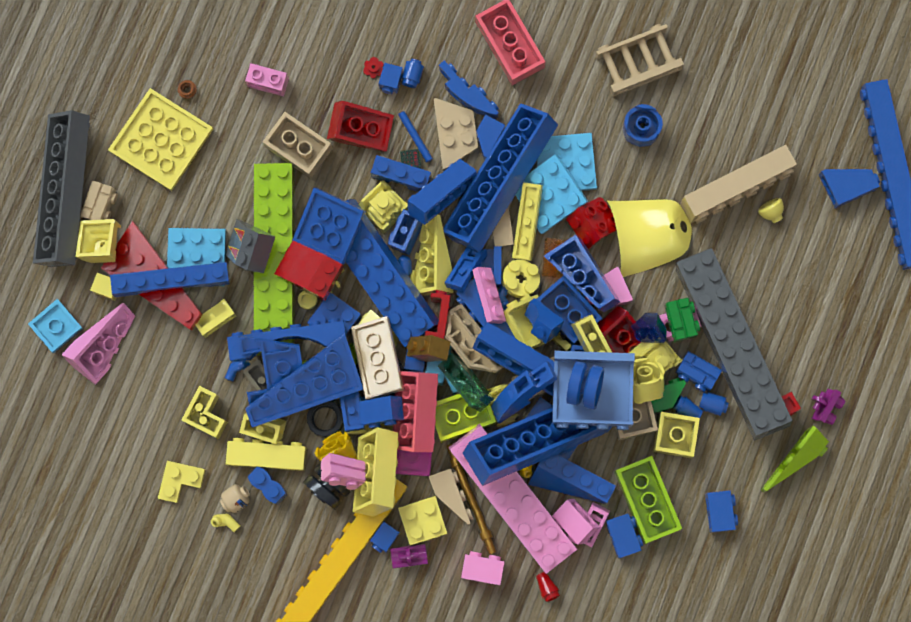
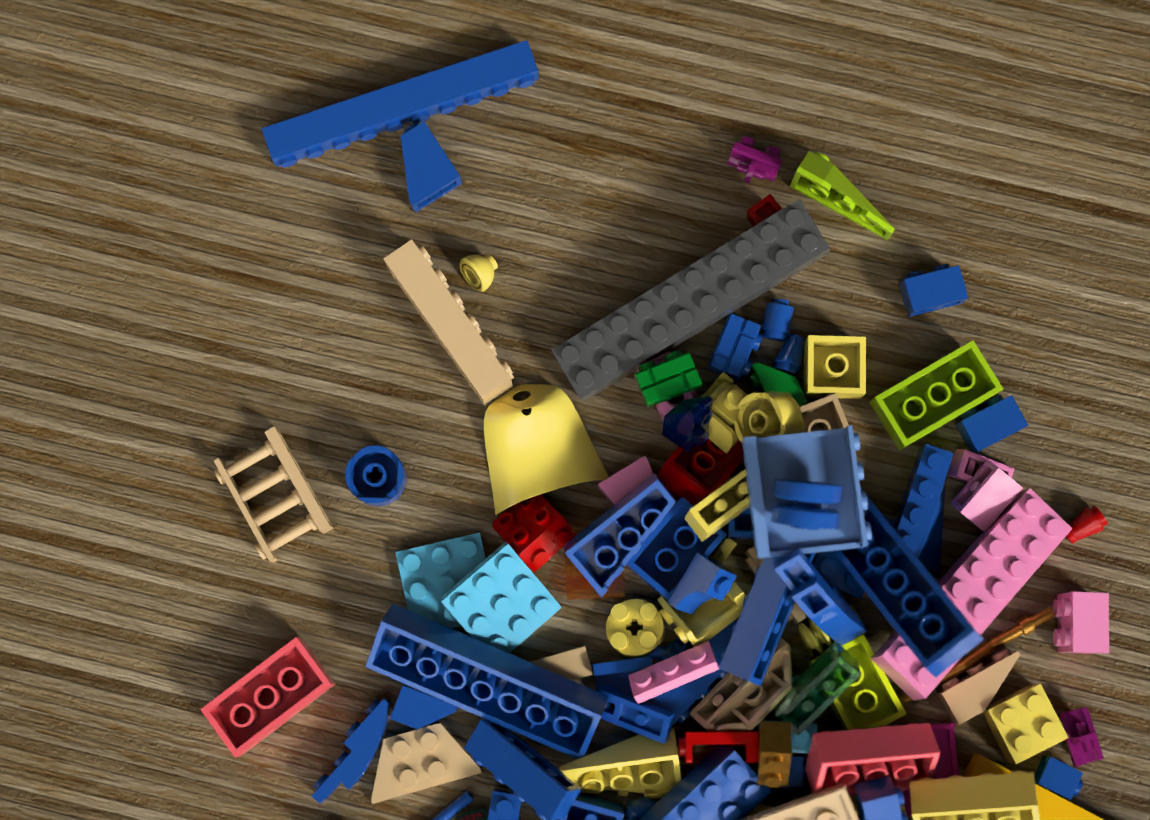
camera: 100 degrees left, 0 degrees up
light yellow tile [512,182,543,261] -> none

